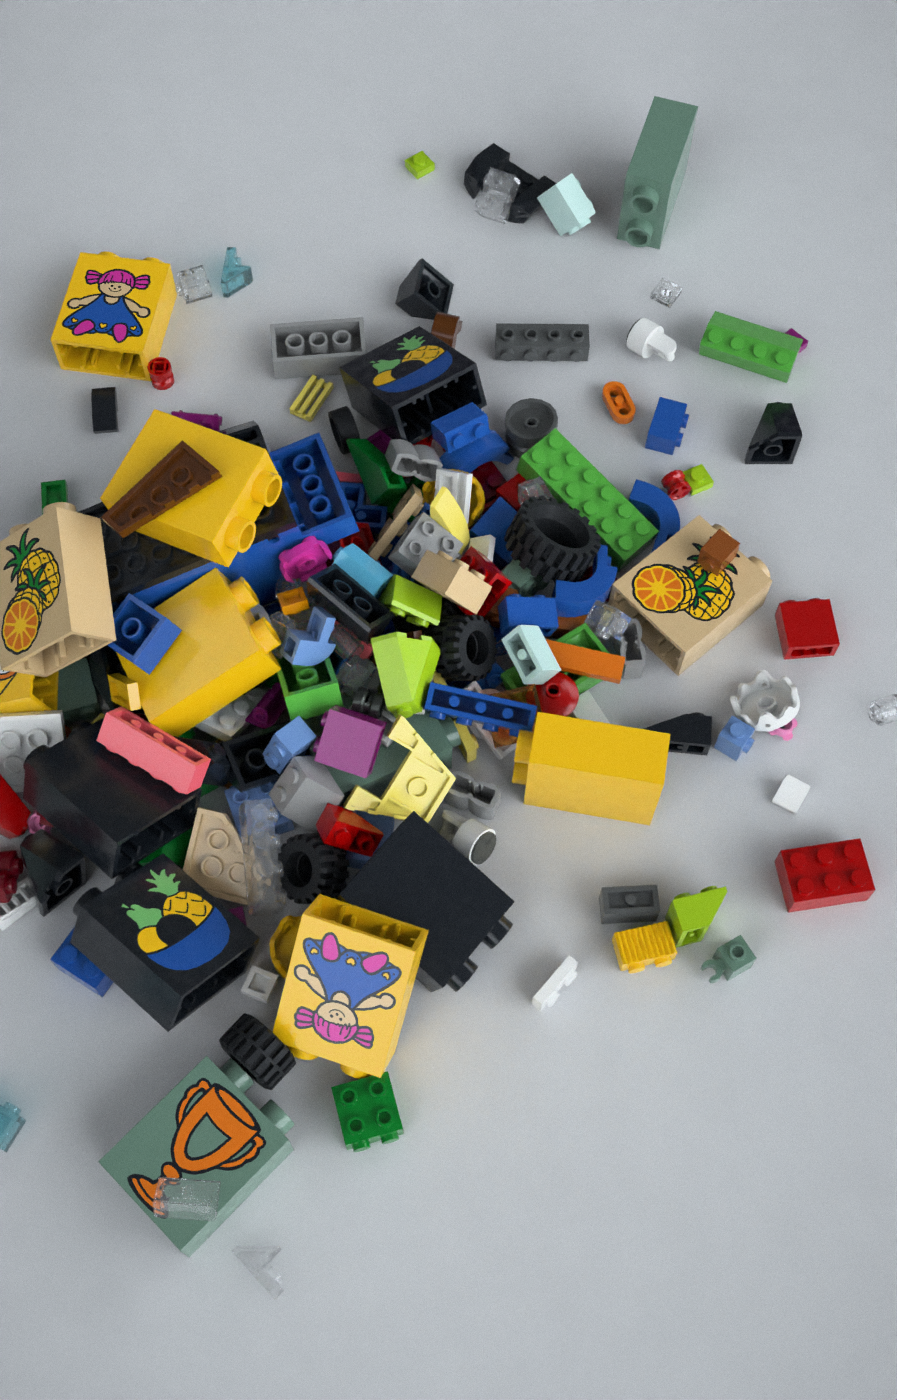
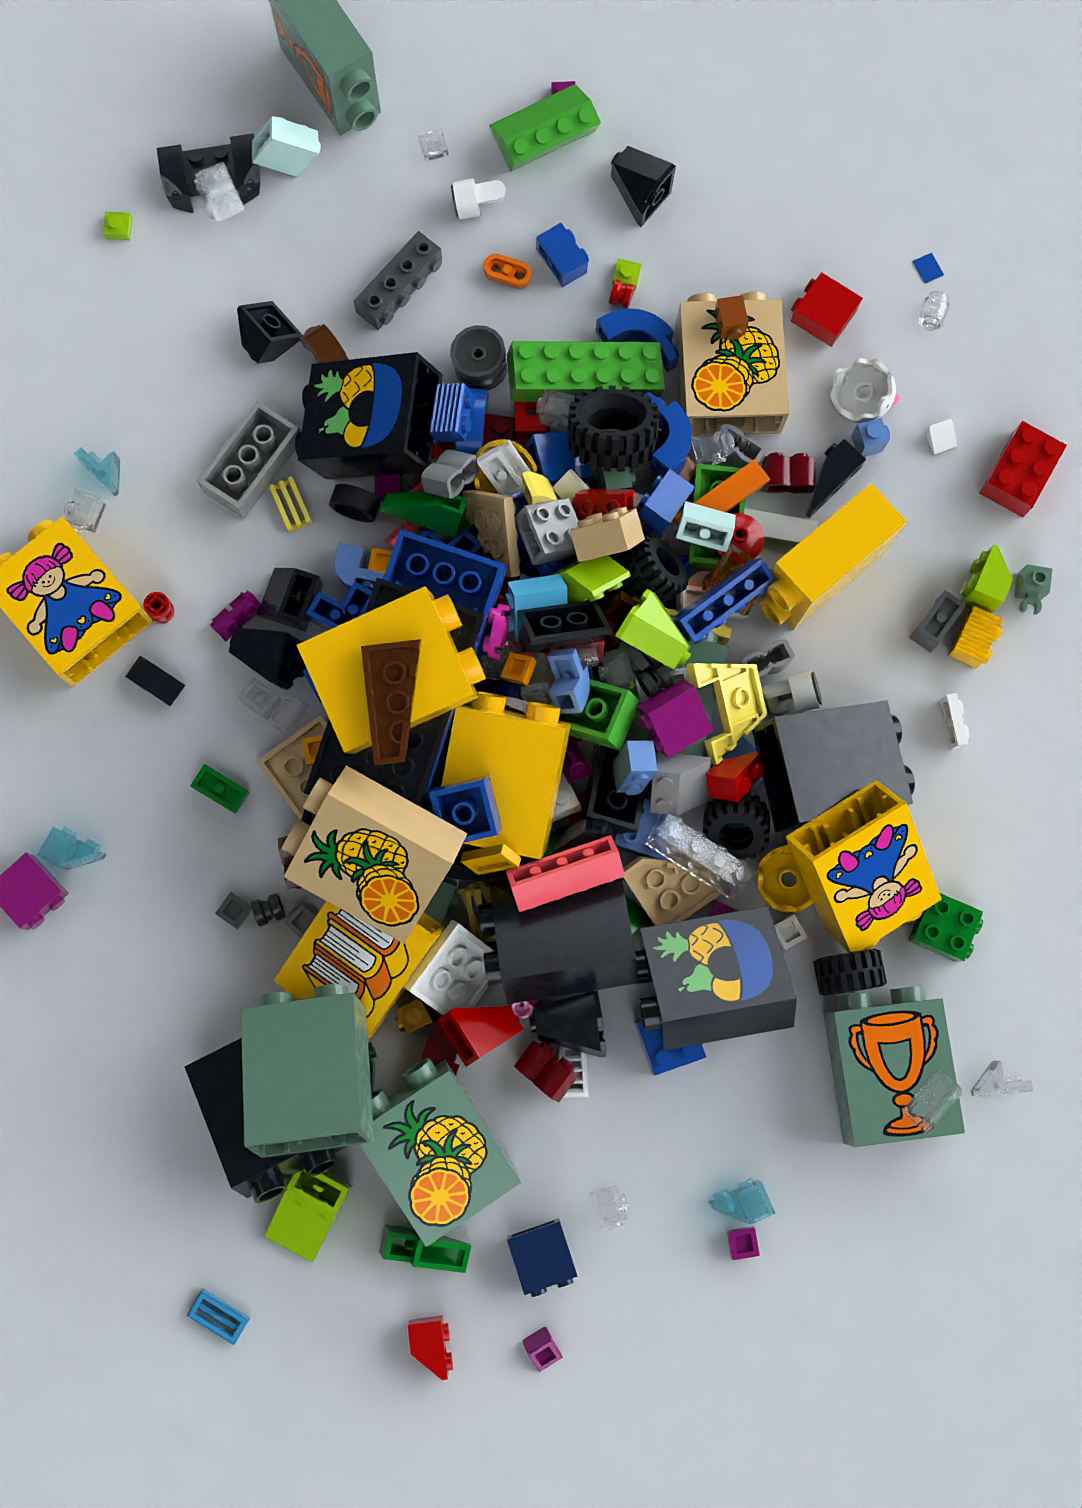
camera: 55 degrees left, 15 degrees up
none -> dark red brick [762,452,816,494]

